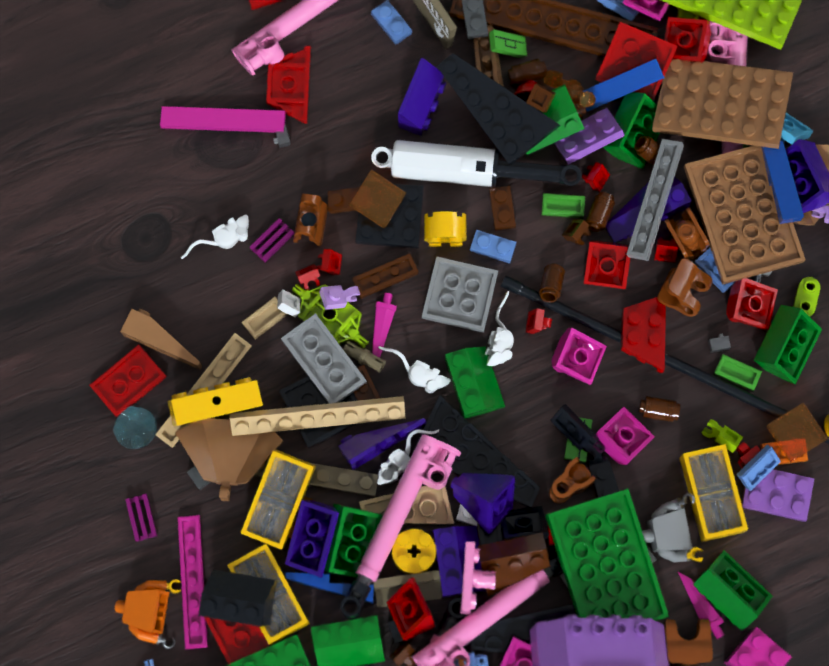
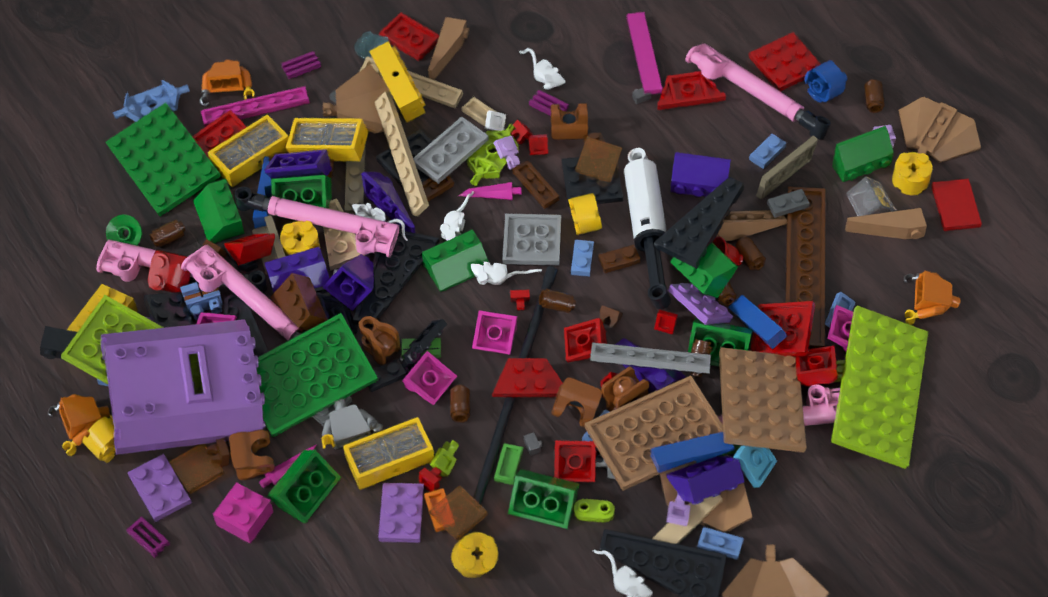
camera: 80 degrees right, 20 degrees down
black slope [198,569,277,627] -> none
dark tan pin [343,341,386,373] -> none
bright pink plate [461,542,496,614] -> none
bright green tile [489,30,527,58] -> none
reddish brown tile [526,83,556,113] -> none
bright green tile [542,193,585,218] -> none
clear orange piece [544,70,596,108] -> none
reddish brown head [586,192,615,232] -> none
medium blue plate [737,445,781,491] -> none

